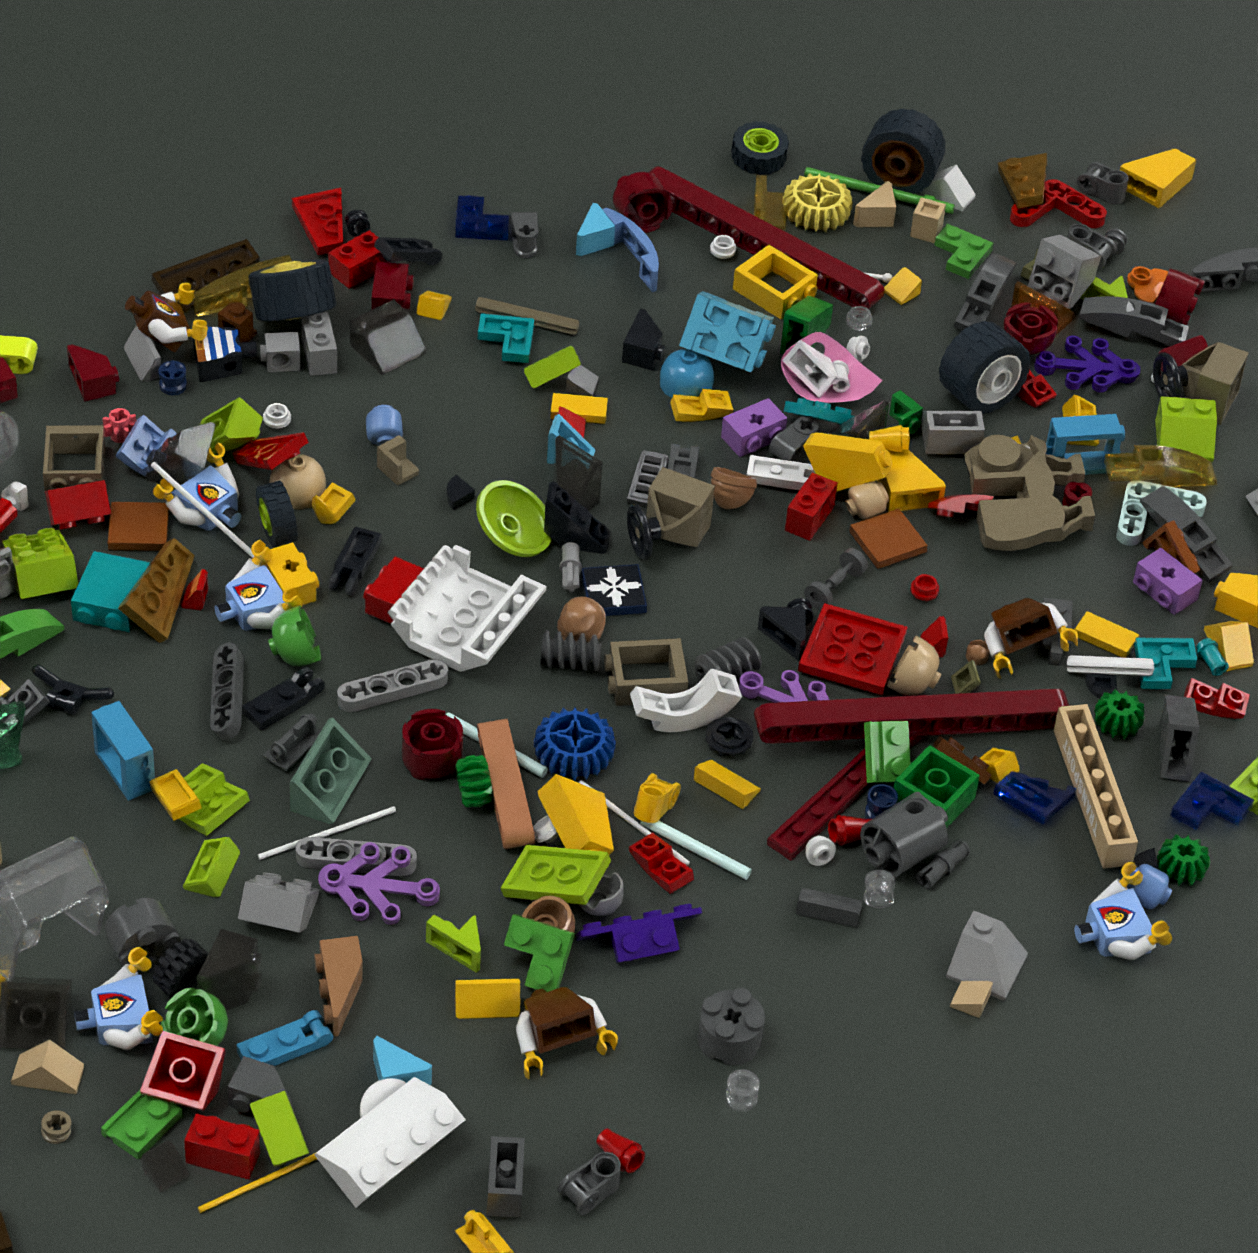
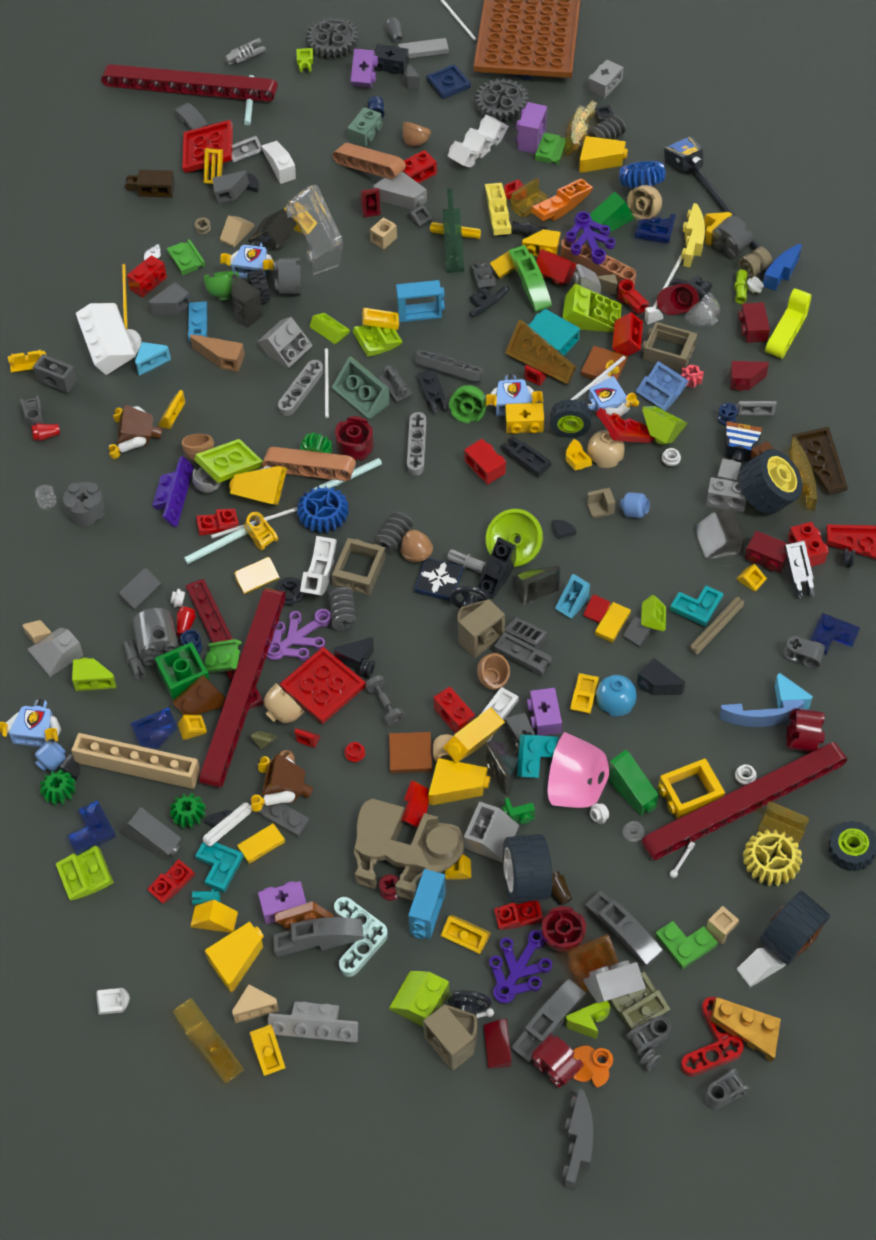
camera: 120 degrees right, 10 degrees up
torso [125,283,208,352] -> none
red slope [140,1031,226,1111] -> none
clear smoke slope [145,422,216,490] -> none
lime slope [250,1091,309,1166] -> none
medium lavender plant [318,842,440,925] -> none
white slope [388,545,547,672] -> none
lime slope [426,915,481,973] -> none
bright green plate [504,914,575,992] -> none
medium azure piece [679,291,776,372] -> none
white slope [782,340,838,398] -> none
bright green bar [804,167,955,214] -> none
white pin [832,360,850,393] -> none
tan slope [853,181,896,227] -> none
clear wheel [863,870,896,909] -> none
yellow cone [869,425,910,453] -> none
yellow slope [884,267,922,305] -> none
clear yellow slope [1104,445,1217,487] -> none
yellow slope [1120,149,1196,208] -> none
none -> lime slope [72,658,116,691]

